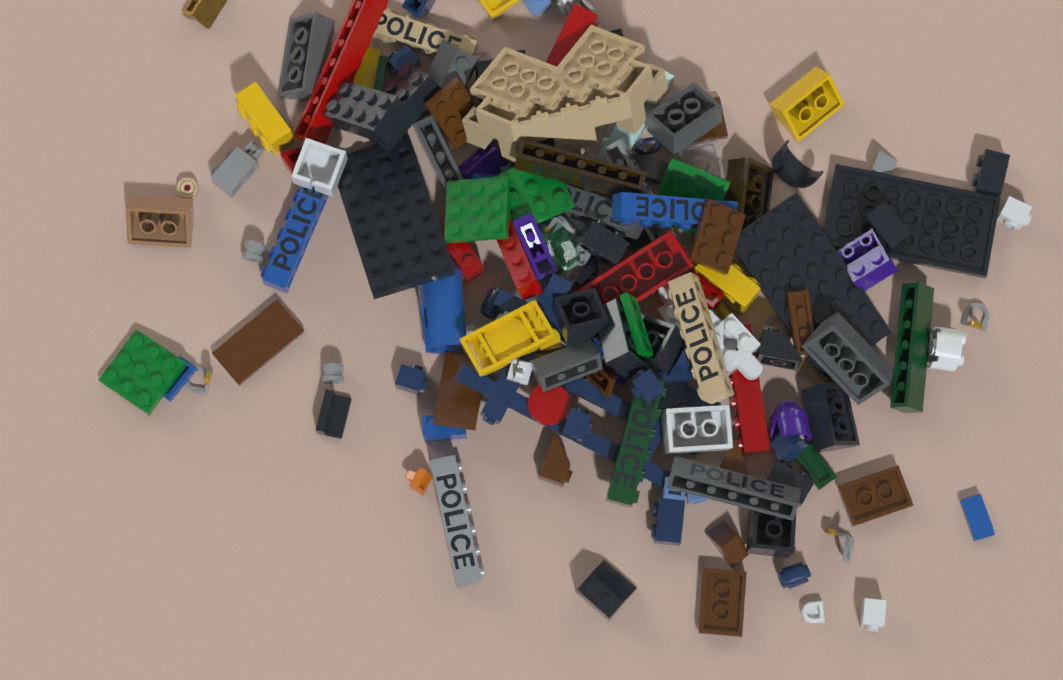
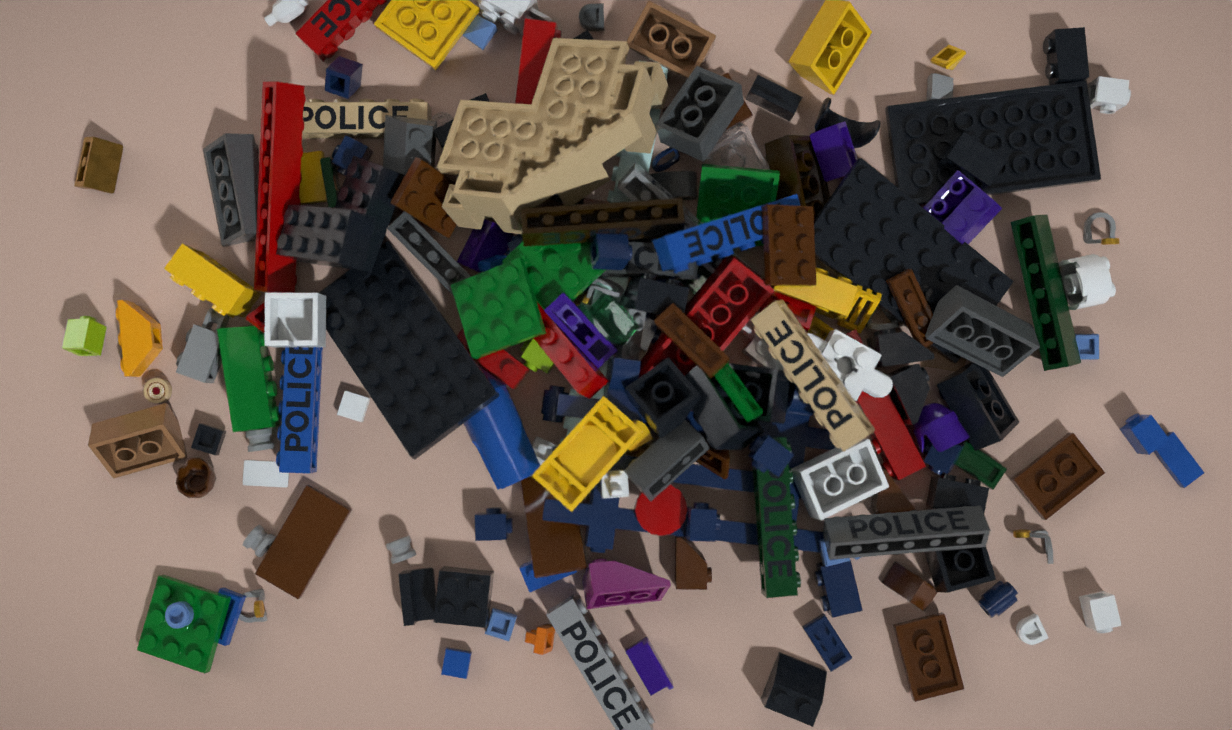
camera: 20 degrees left, 10 degrees up
none -> lime brick [62,316,107,356]
none -> light orange slope [116,300,163,377]
none -> medium blue tile [165,601,194,629]
none -> reddish brown hair [176,458,216,498]
none -> black plate [191,423,227,455]
none -> green slope [217,326,281,432]
none -> white sticker [243,460,289,488]
none -> light grey wheel [243,525,276,558]
none -> white tile [337,390,370,422]
none -> black brick [434,566,494,628]
none -> blue tile [441,647,472,679]
none -> medium blue tile [485,608,517,641]
none -> lime brick [520,338,554,374]
none -> dark grey tile [579,3,604,31]
none -> magenta slope [582,559,671,609]
none -> dark blue brick [590,233,633,270]
none -> dark purple panel [625,637,674,696]
none -> medium nougat slope [626,0,716,79]
none -> reddish brown plate [654,303,730,379]
none -> black panel [746,75,803,122]
none -> dark blue plate [802,613,852,672]
none -> dark purple panel [810,121,858,182]
none -> yellow tile [837,285,882,334]
none -> black slope [887,364,930,425]
none -> yellow slope [930,45,966,70]
none -> medium blue tile [1075,334,1099,360]
none -> blue brick [1120,413,1170,455]

